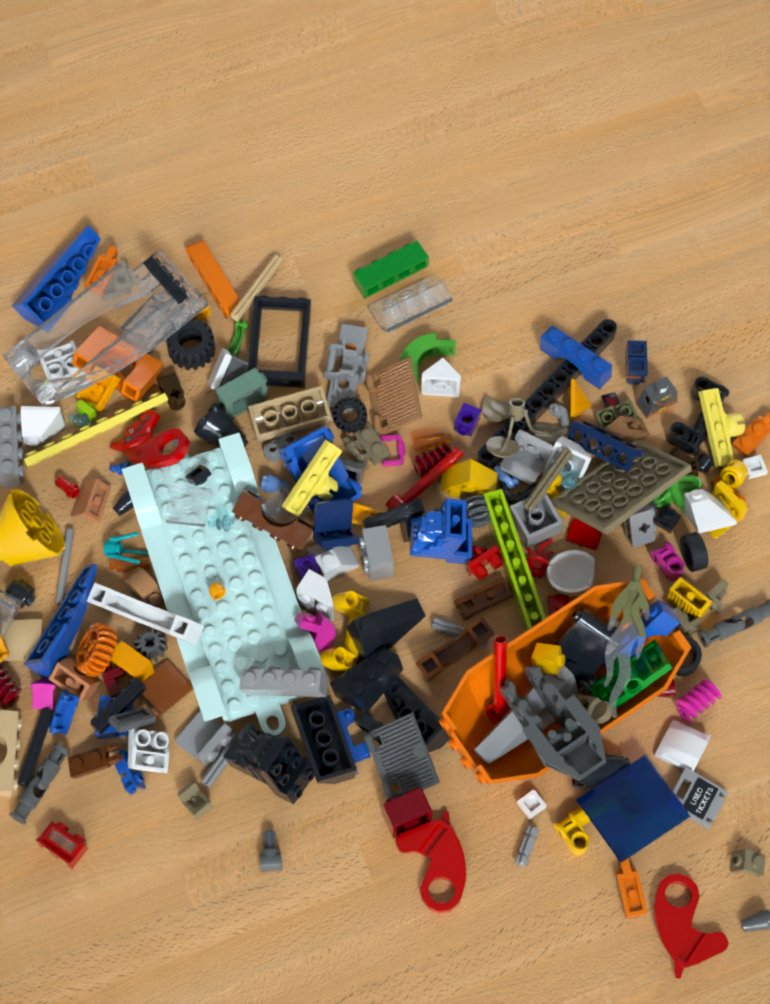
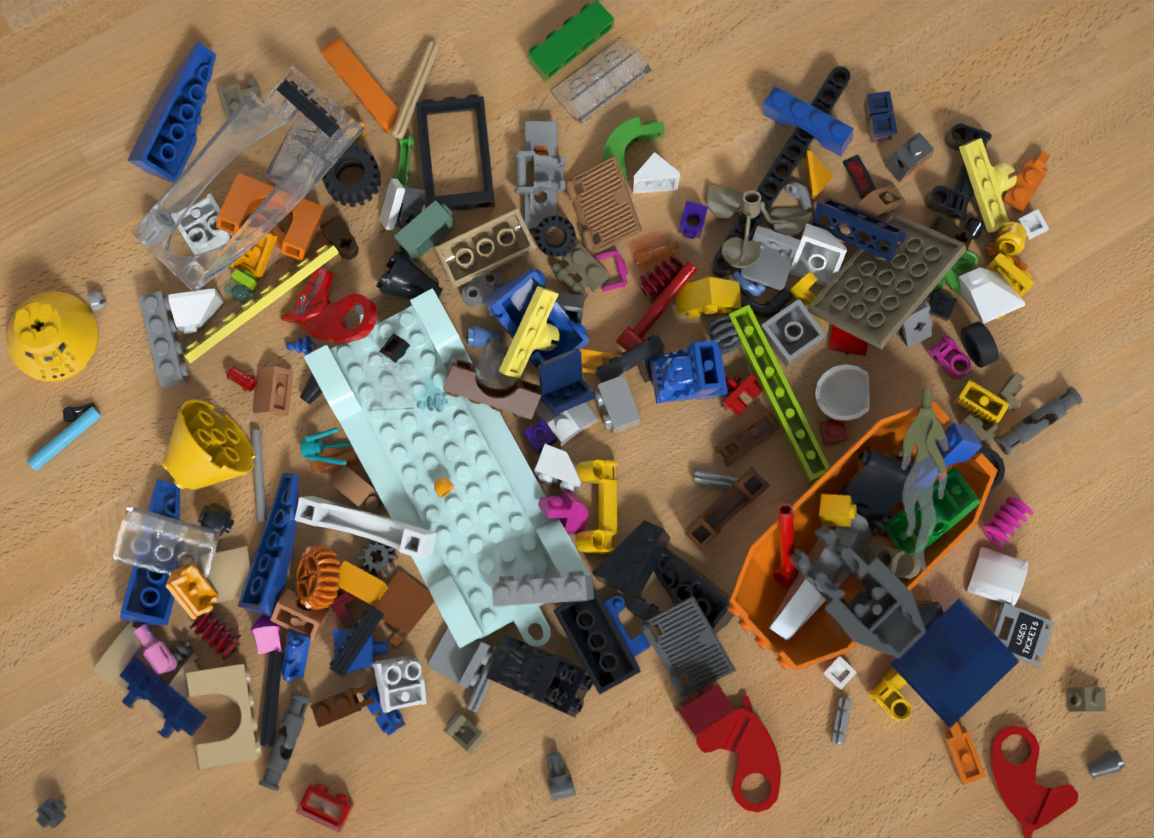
camera: 10 degrees left, 15 degrees up
orange hinge [84,245,118,295] -> none
dark grey tile [109,707,156,733] -> none
black wedge [347,598,426,661] -> none
dark tan axle [524,448,572,512] -> none
red piece [526,538,554,578] -> none
clear light blue hair [561,470,577,490] -> none
olive slope [595,399,639,430] -> none

